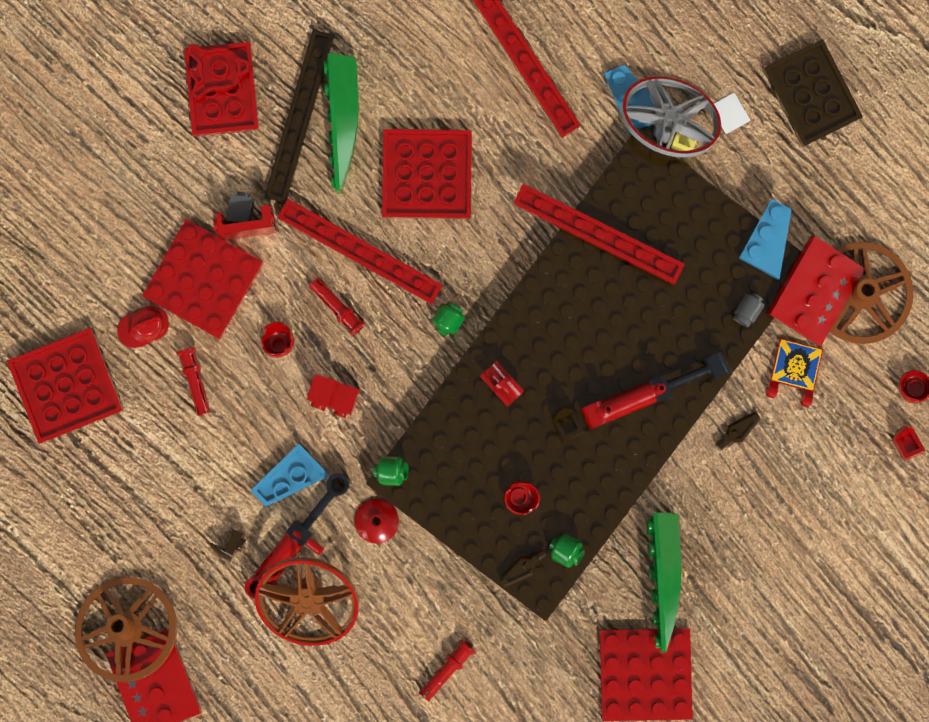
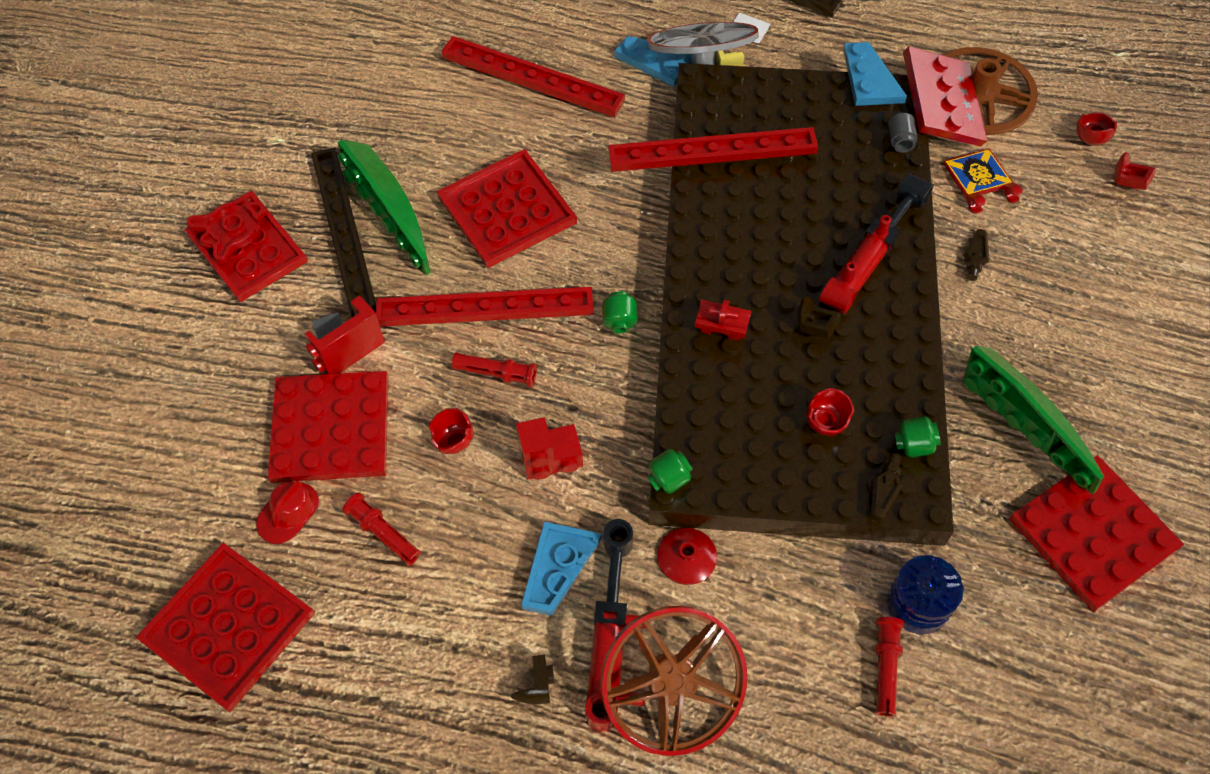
camera: 30 degrees left, 25 degrees down
none -> clear blue wheel [887,555,964,635]

